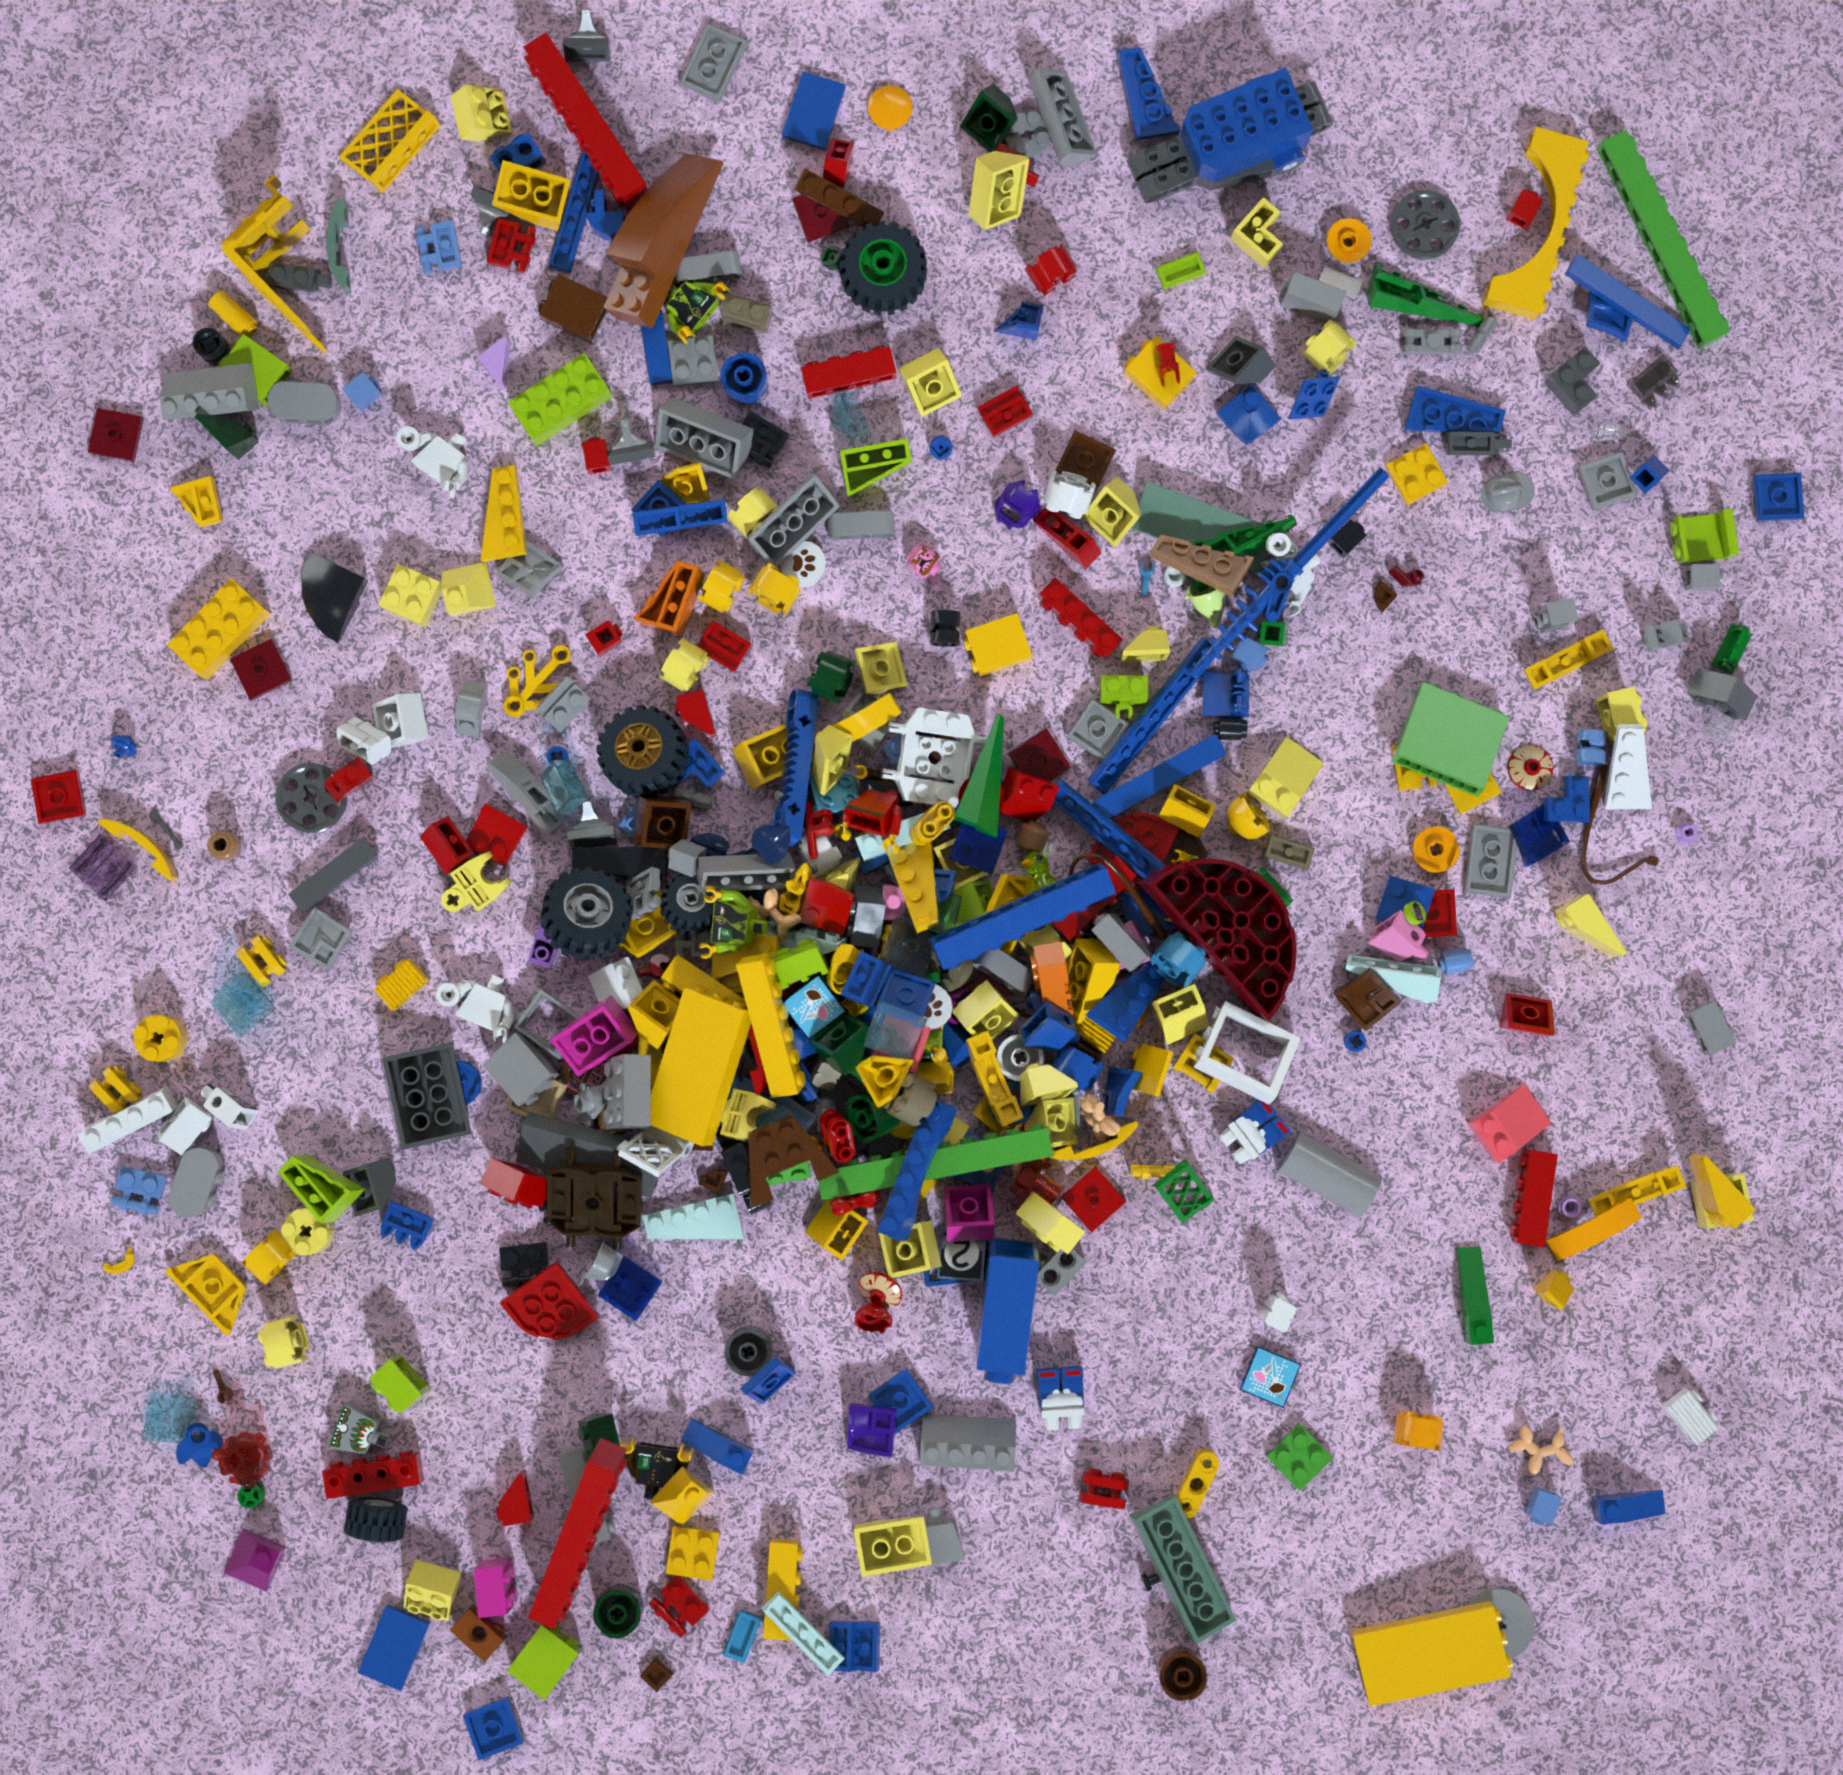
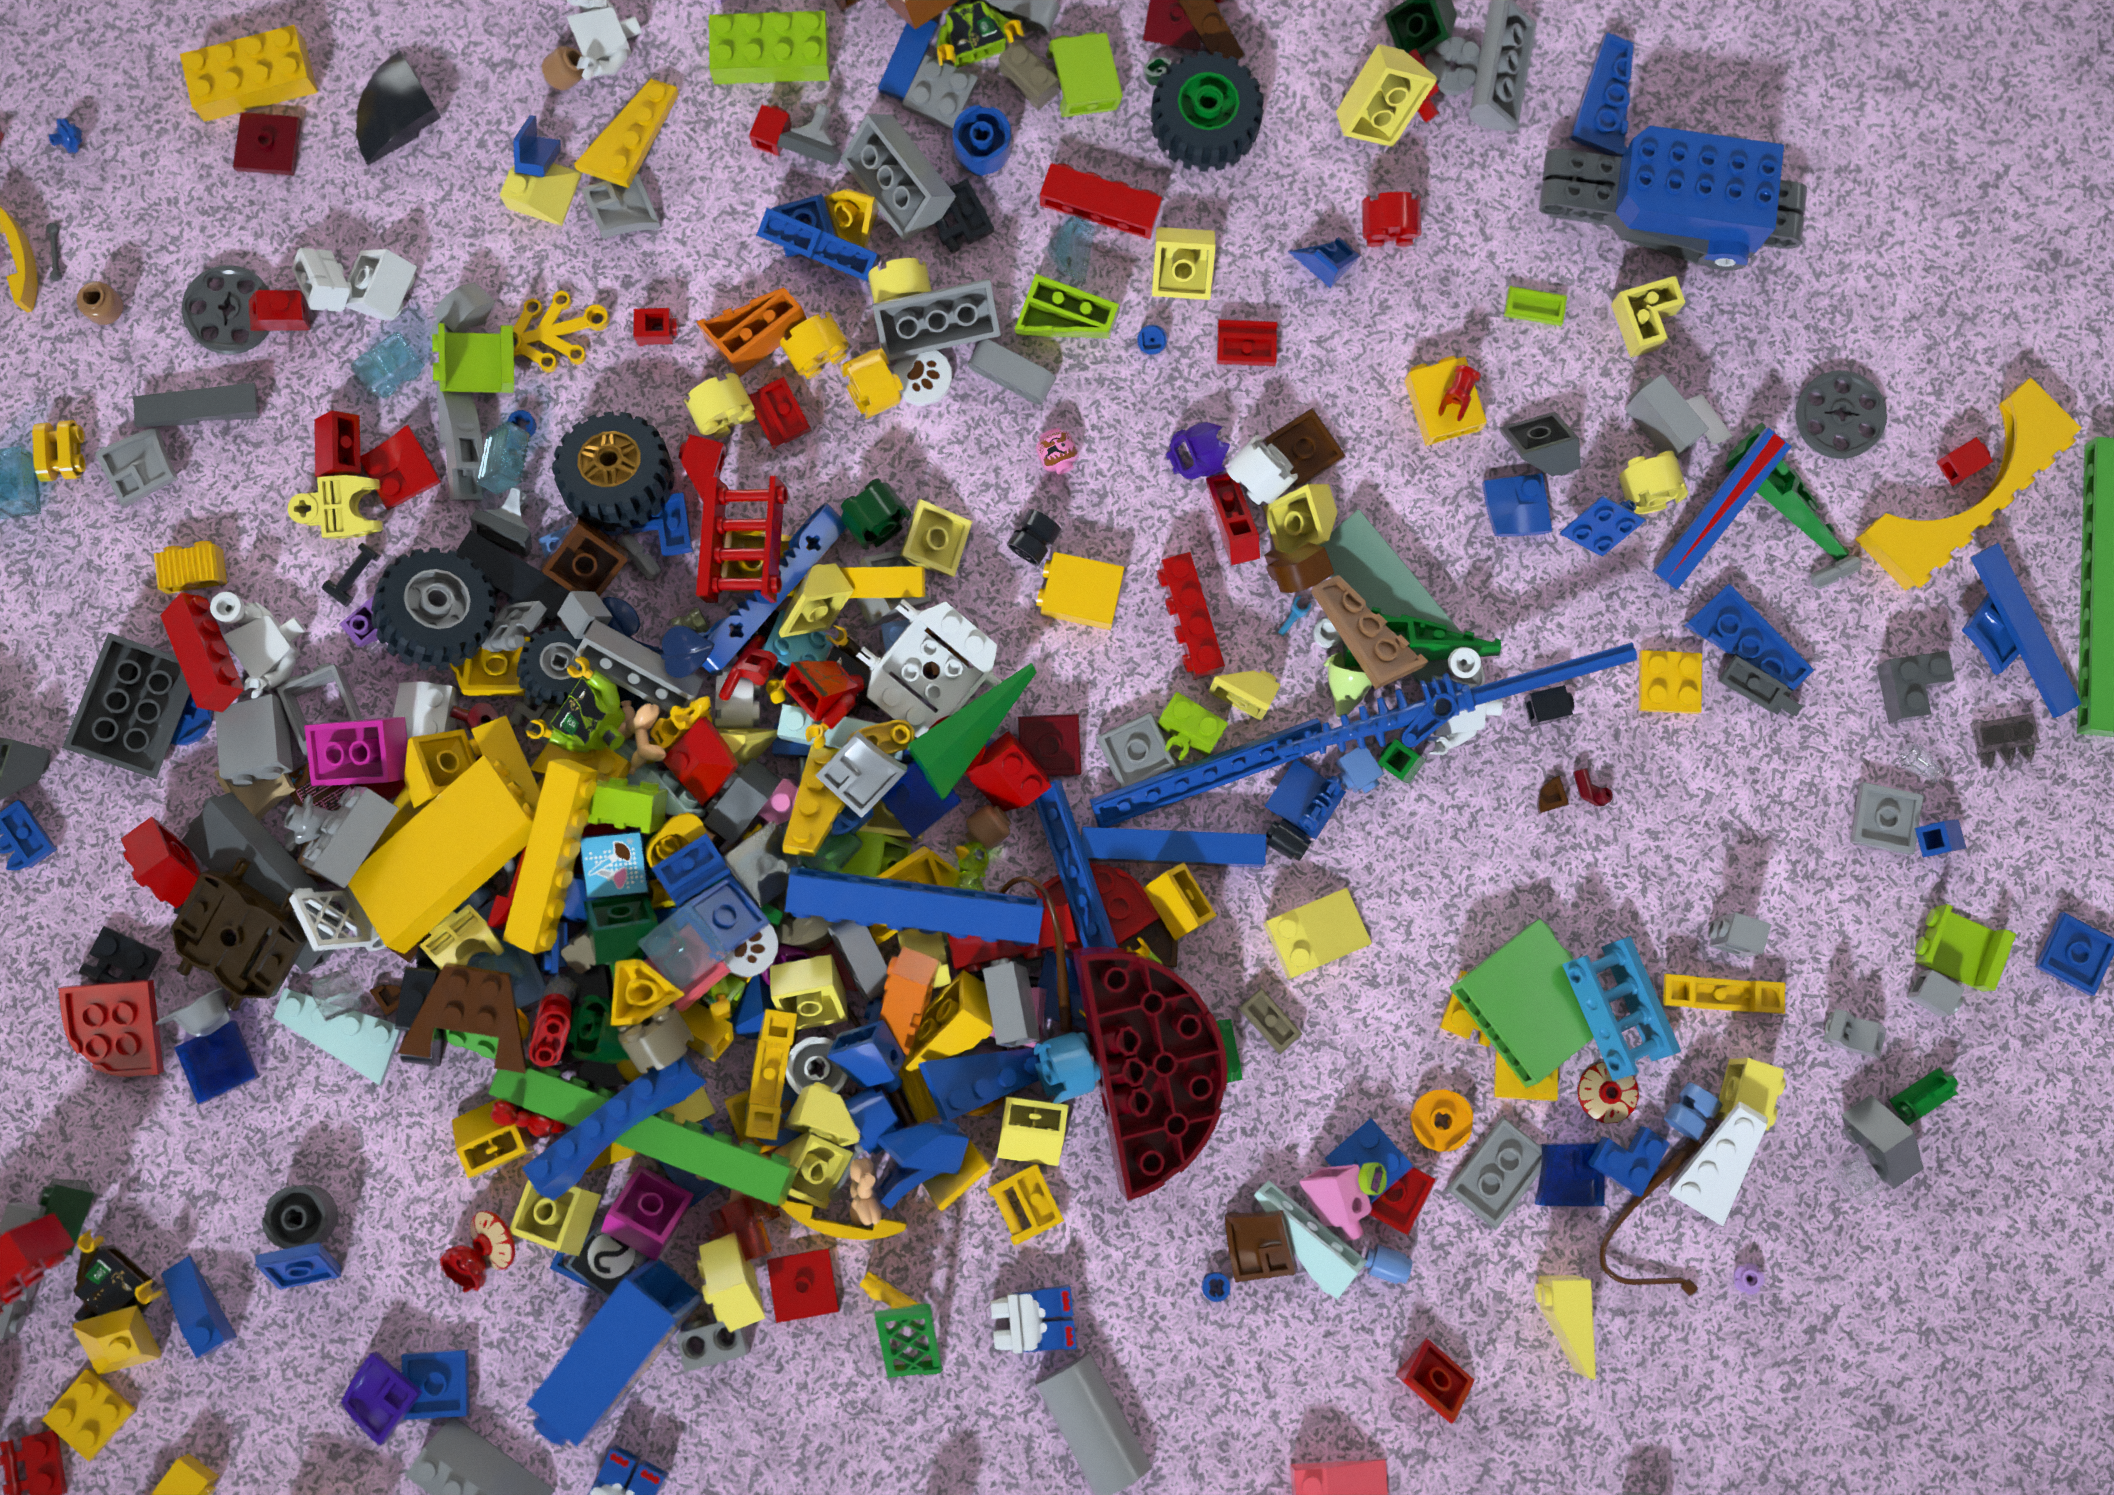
camera: 25 degrees right, 5 degrees down
light yellow brick [378,563,442,628] -> none
light grey plate [535,676,591,733] -> none
white window [1193,1001,1301,1105] -> none
yellow cylinder [1227,793,1271,840] -> none
light orange dish [1326,218,1372,263] -> none
light grey plate [1403,328,1462,355] -> none
light grey piece [1481,473,1535,513] -> none
none -> red brick [160,592,244,713]
none -> clear brick [311,967,364,1021]
none -> black piece [322,543,381,607]
none -> clear light blue brick [350,331,425,399]
none -> lime panel [432,323,514,393]
none -> blue panel [513,115,561,177]
none -> medium nougat head [541,46,584,91]
none -> olive wheel [671,607,709,633]
none -> red fence [696,475,788,603]
none -> light grey plate [815,731,908,818]
none -> blue slope [877,1121,969,1175]
none -> lime panel [1046,32,1123,118]
none -> reddish brown brick [1264,542,1334,593]
none -> dark azure fence [1562,936,1681,1081]
none -> blue tile [1652,428,1792,590]

